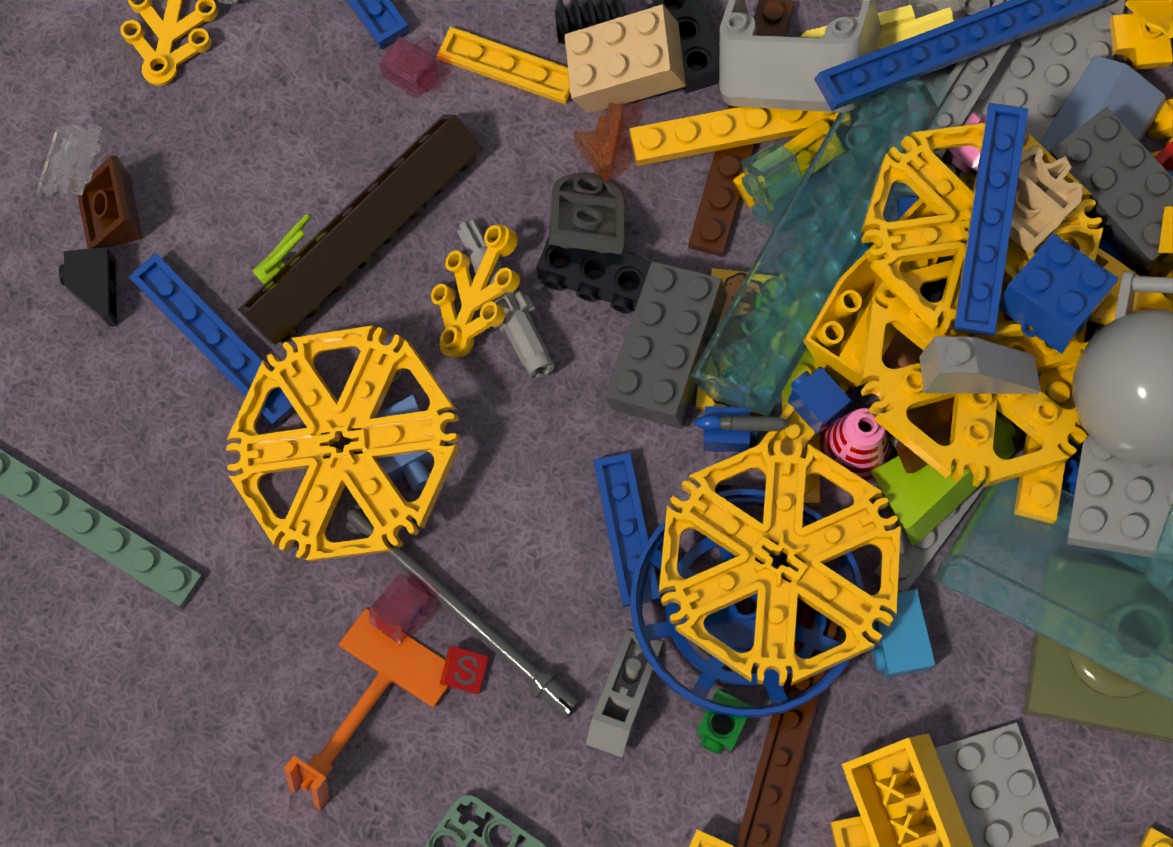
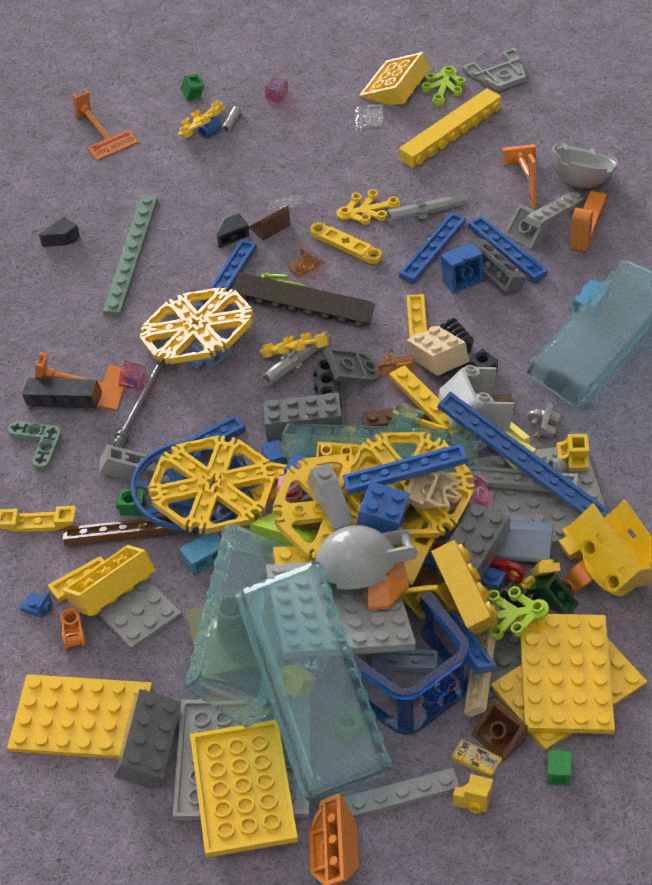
camera: 65 degrees right, 25 degrees down
clear pink brick [379,37,438,98] -> none
red tile [440,646,489,695] -> none
dark grey piece [694,414,789,432] -> none
none -> black brick [22,378,102,408]
none -> clear orange slope [288,248,326,278]
none -> yellow piece [310,222,382,264]

